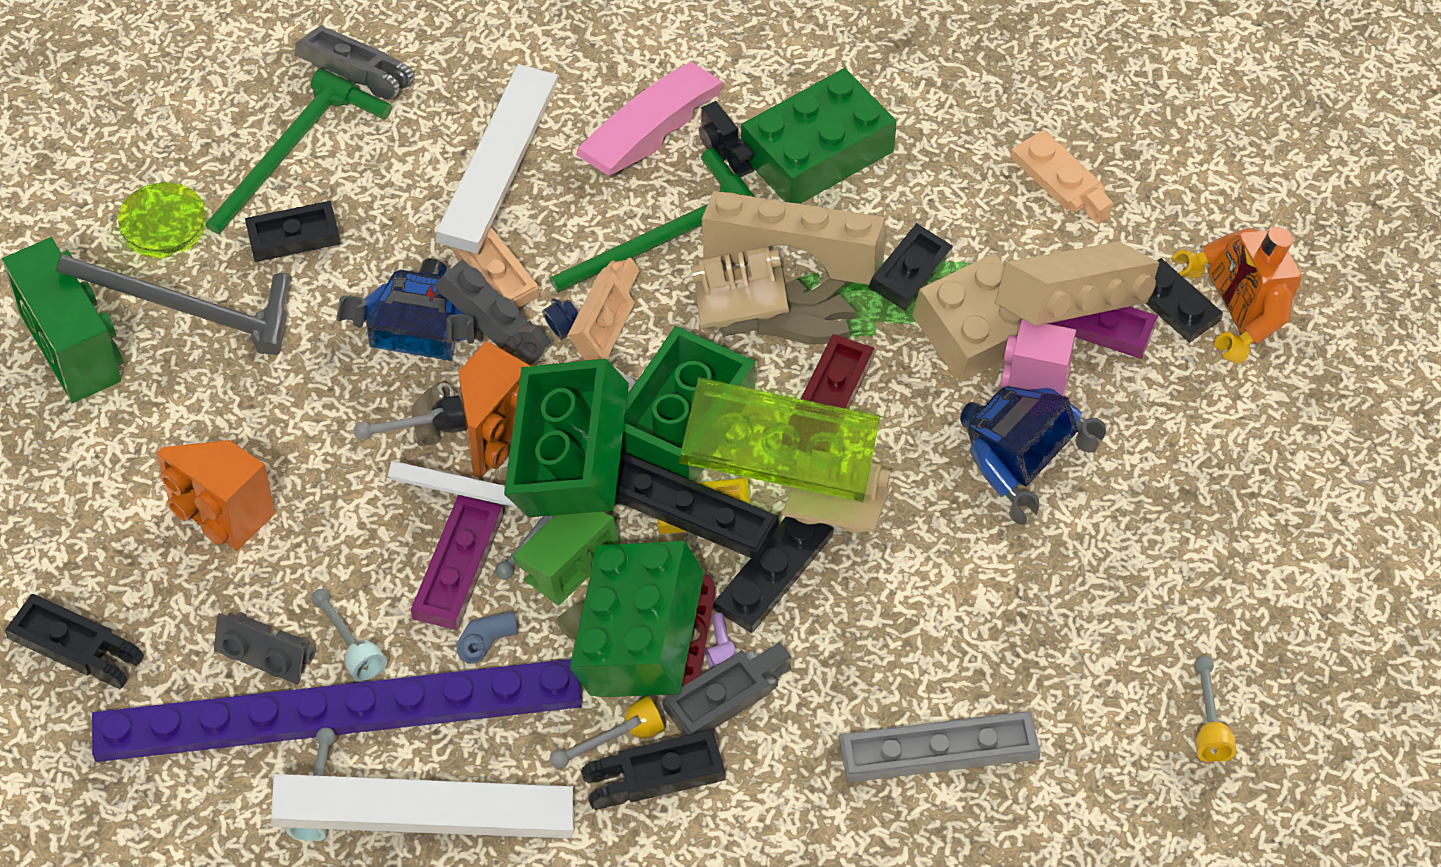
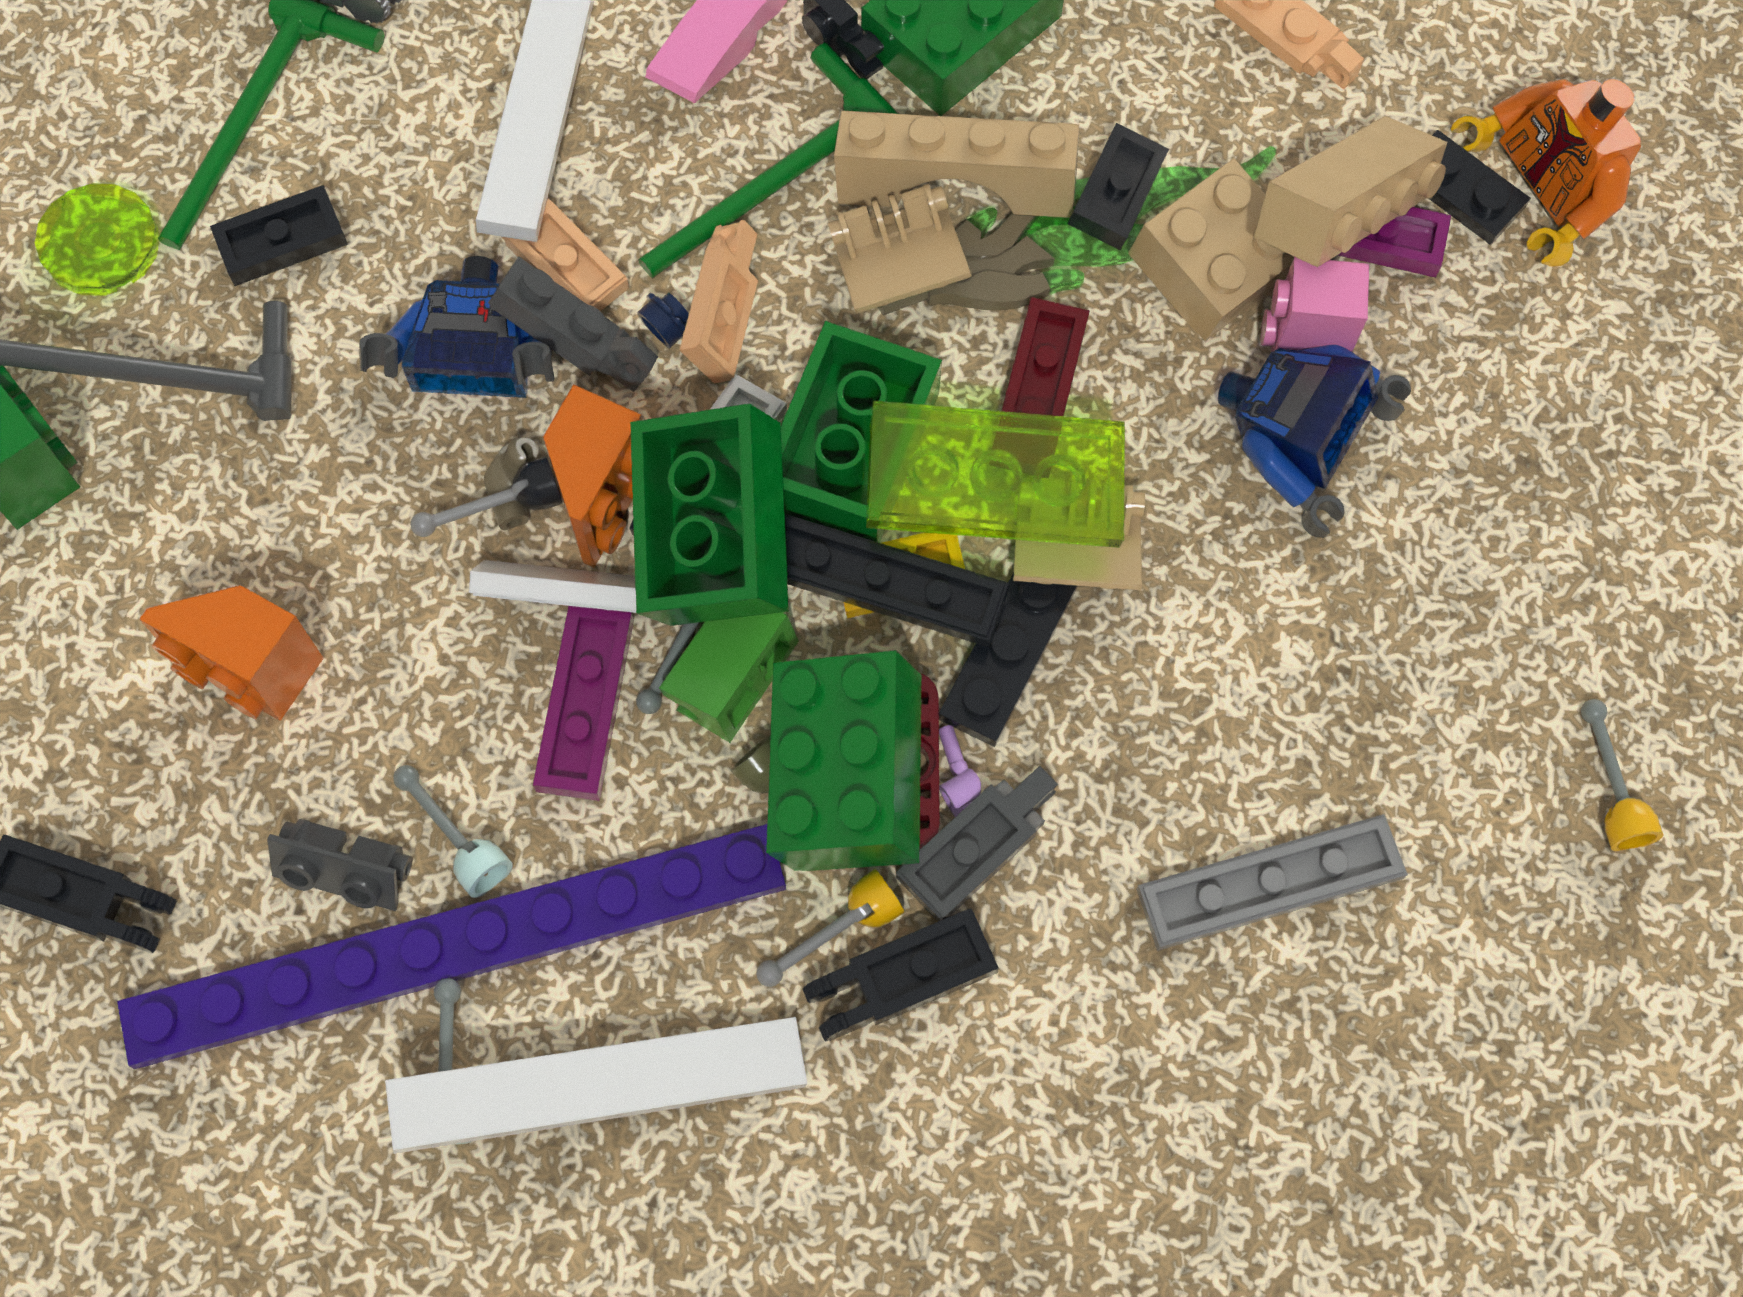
camera: 10 degrees left, 15 degrees up
sand blue arm [457,611,518,663] -> none

